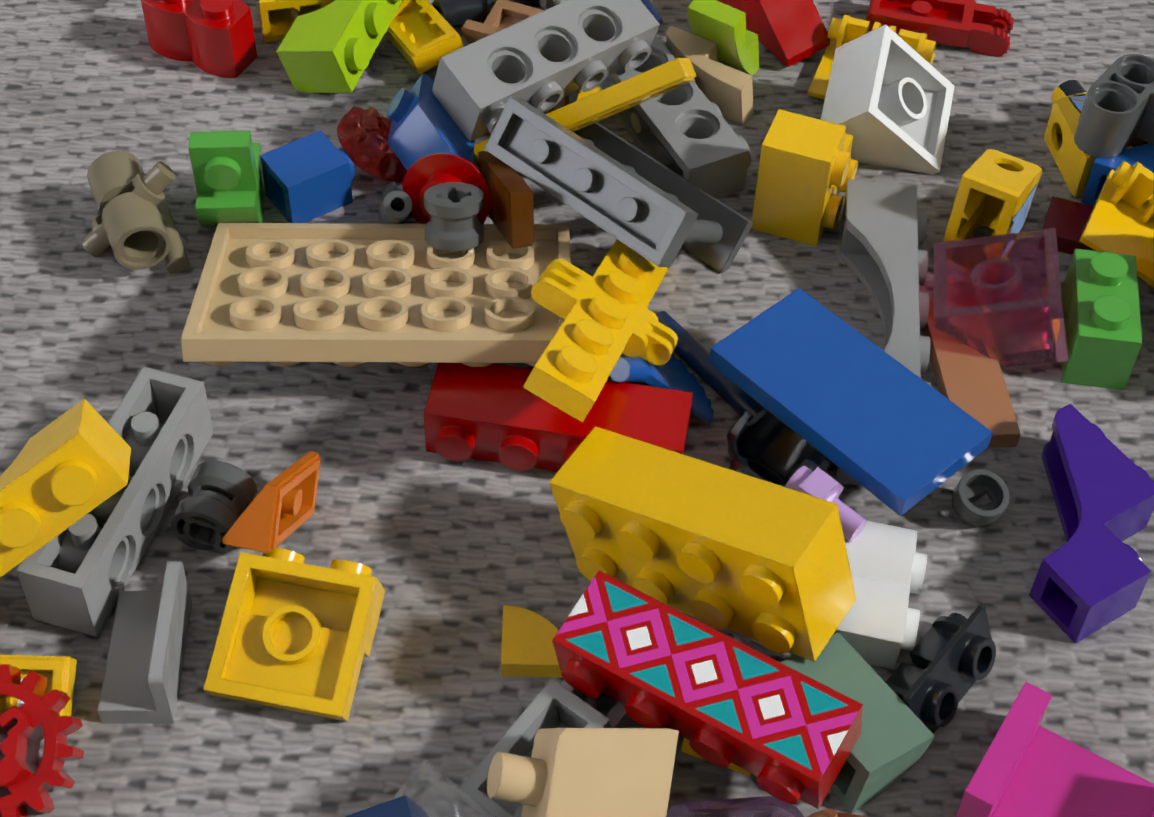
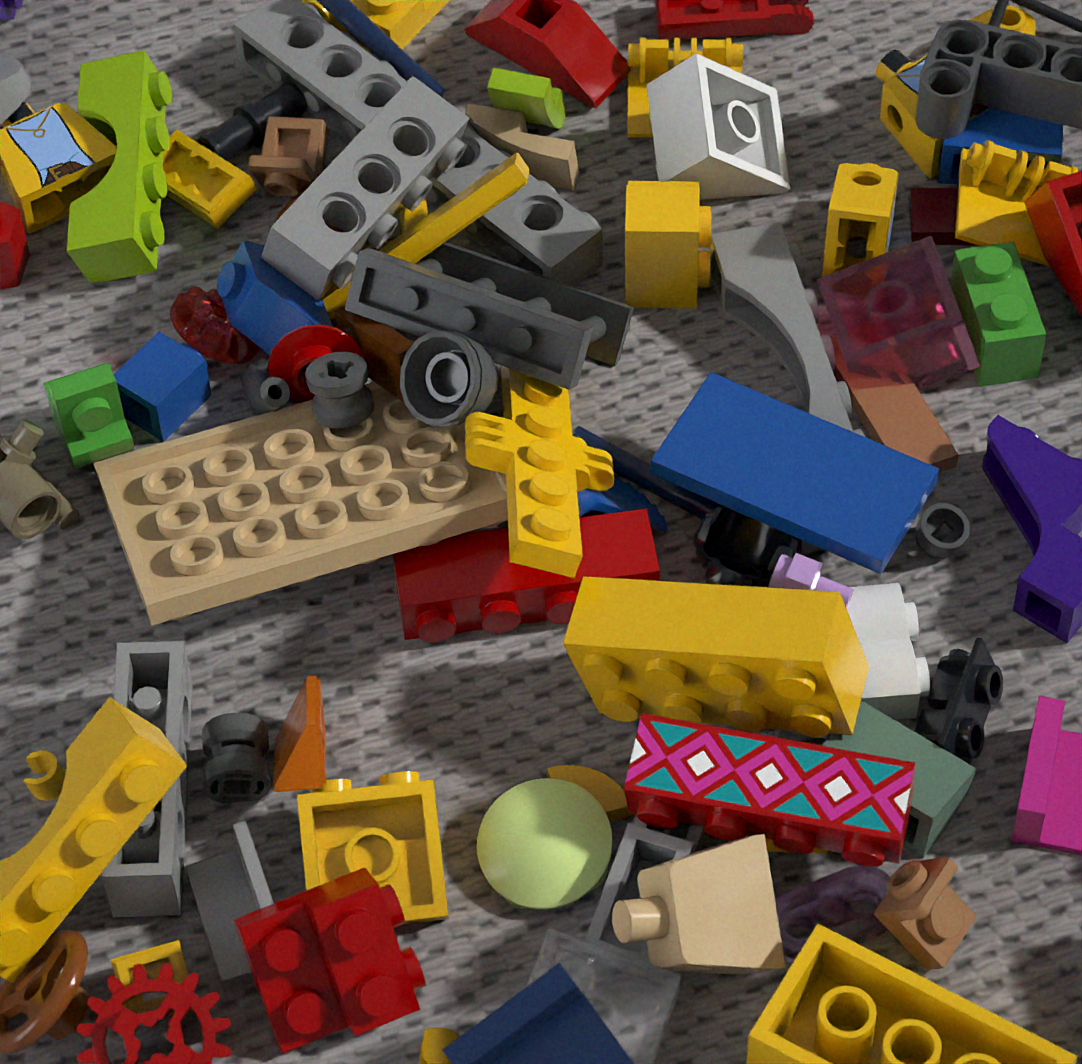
camera: 15 degrees left, 5 degrees up
none -> red plate [233,867,426,1054]
none -> dark grey helmet [400,331,499,427]
none -> yellowish green dish [477,778,613,910]

